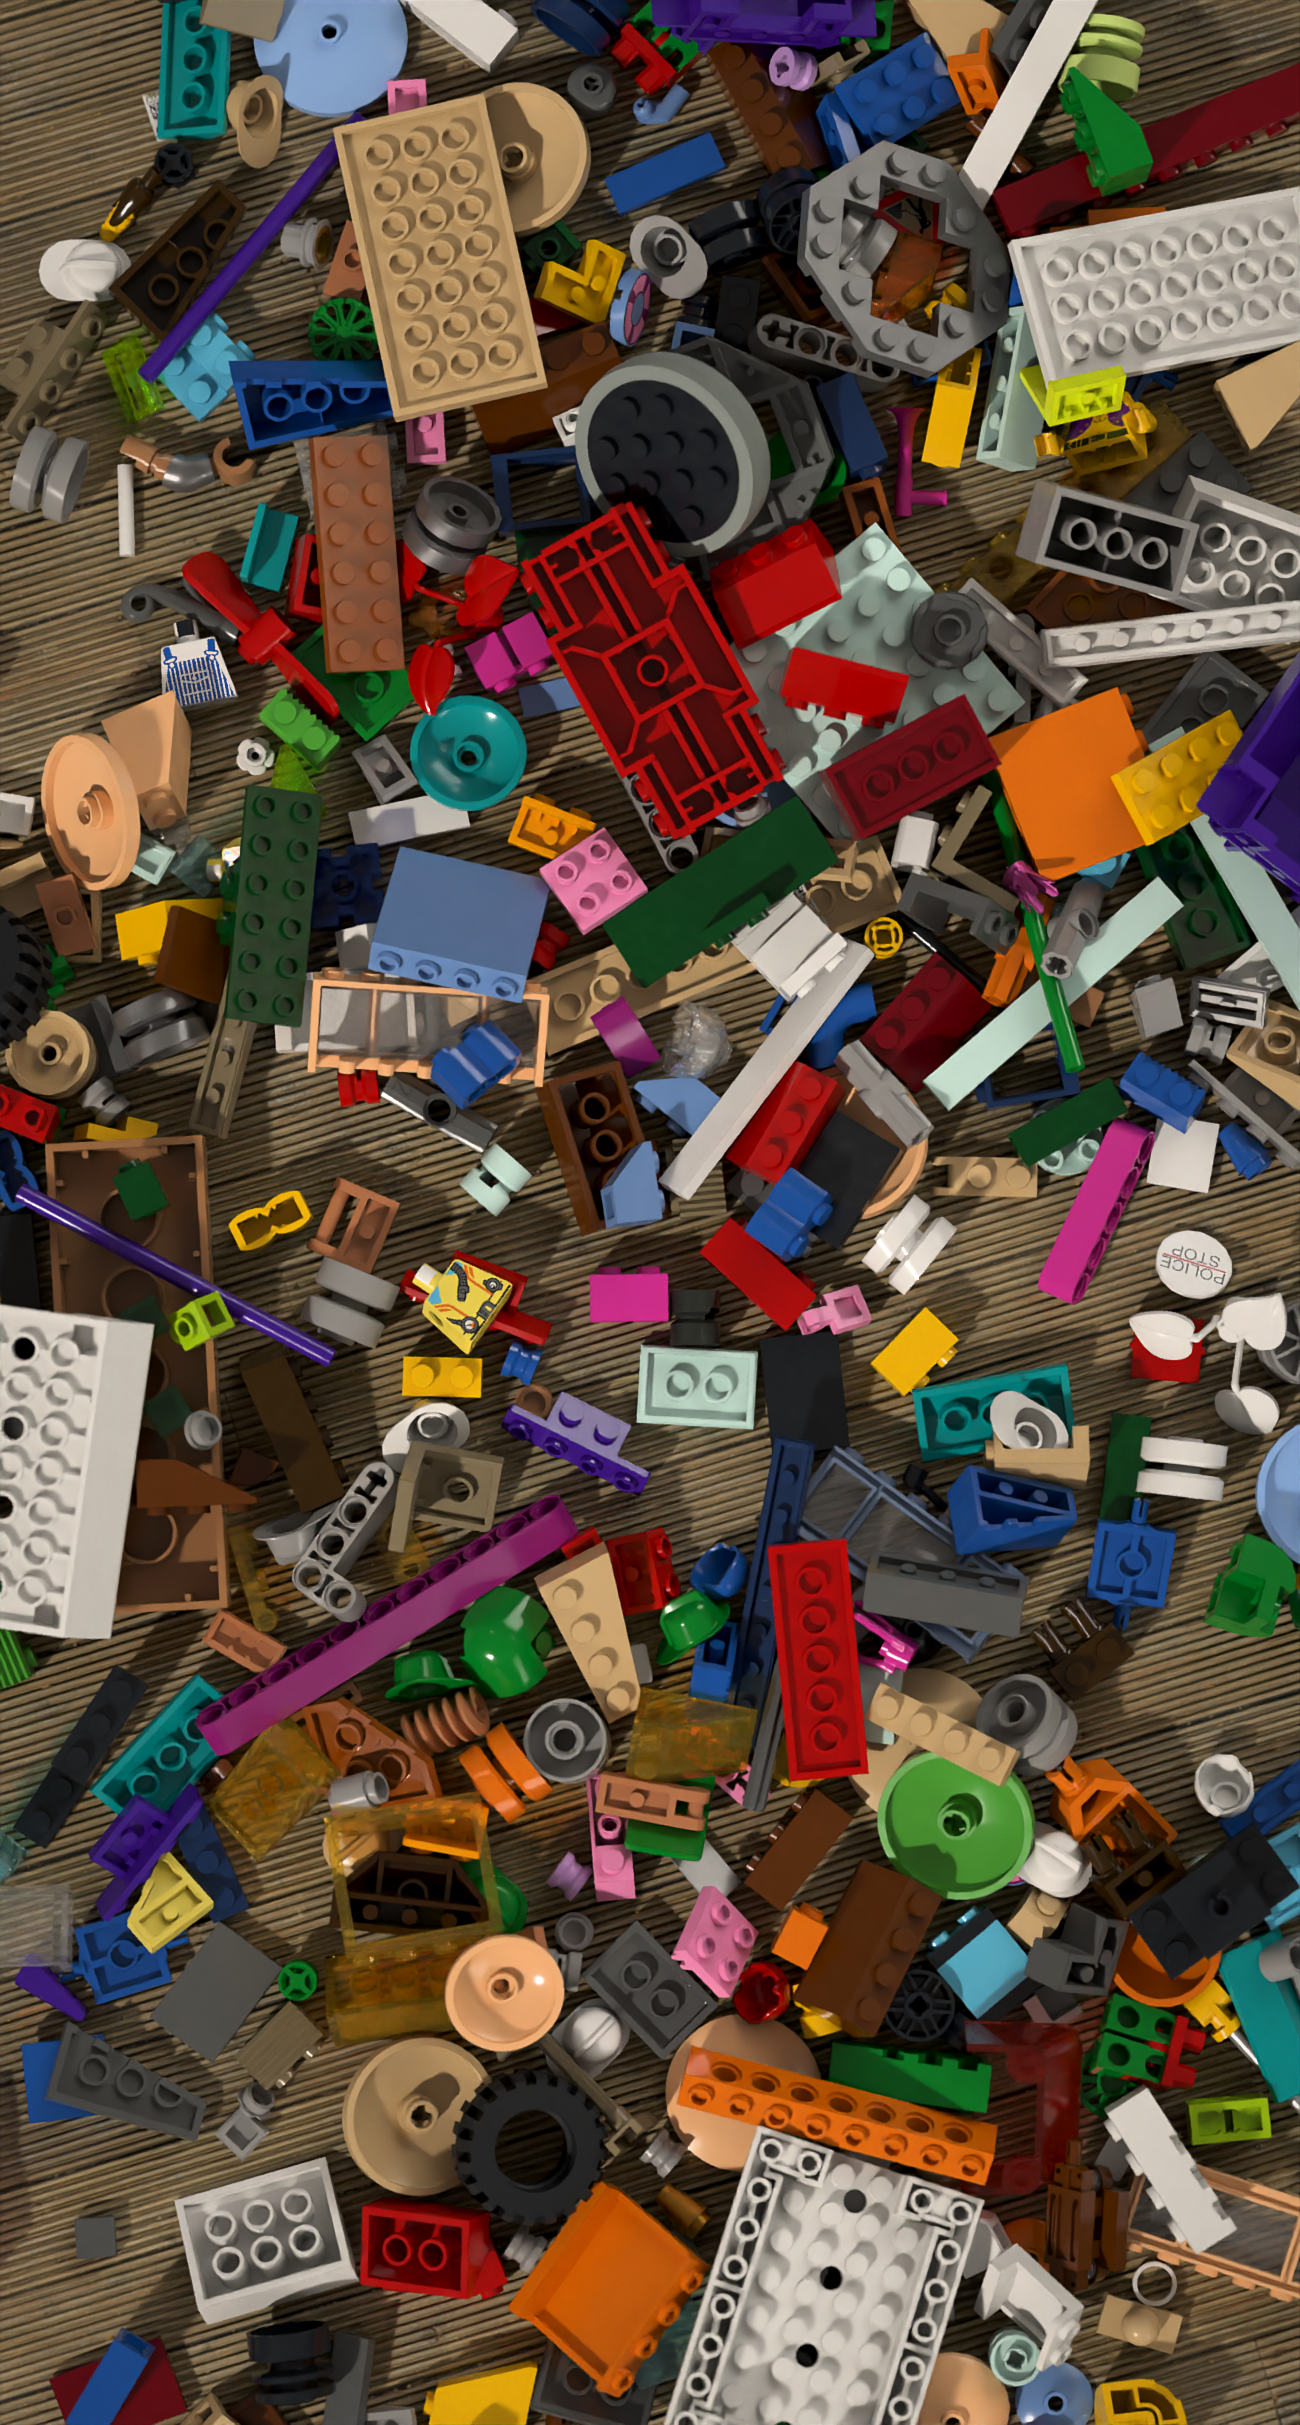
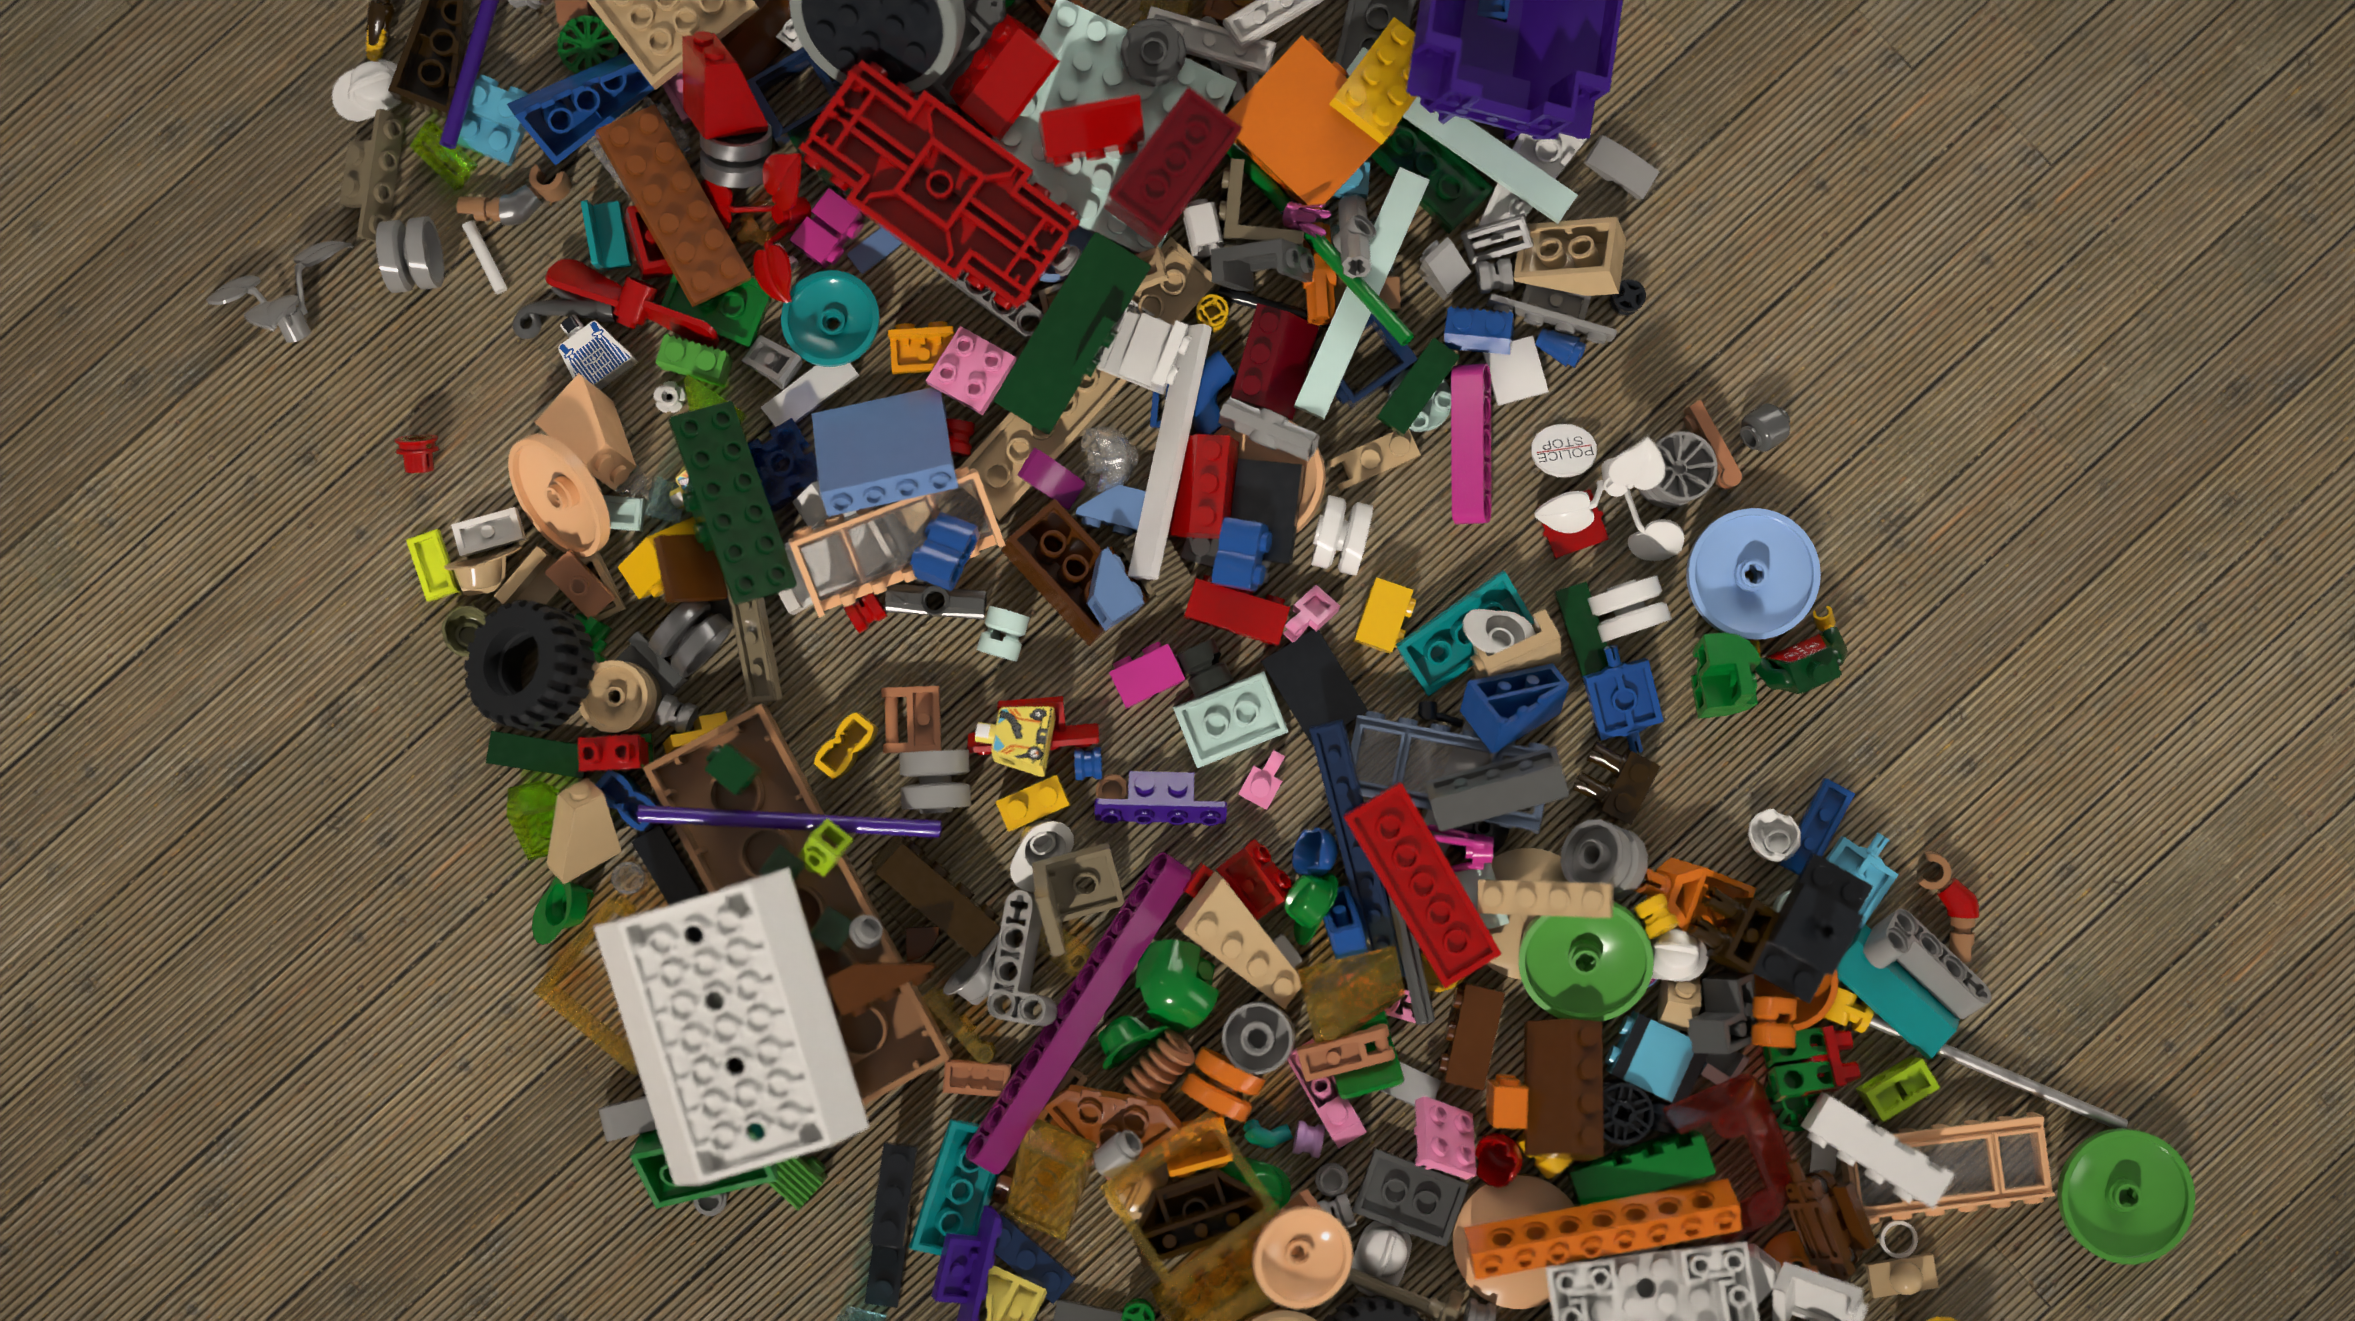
camera: 25 degrees left, 0 degrees up
none -> red slope [682,31,768,139]
none -> bright pink plate [1238,750,1285,810]
none -> teal arm [1243,1119,1293,1149]
none -> yellow wheel [1634,894,1679,939]
none -> orange wheel [1751,997,1797,1048]

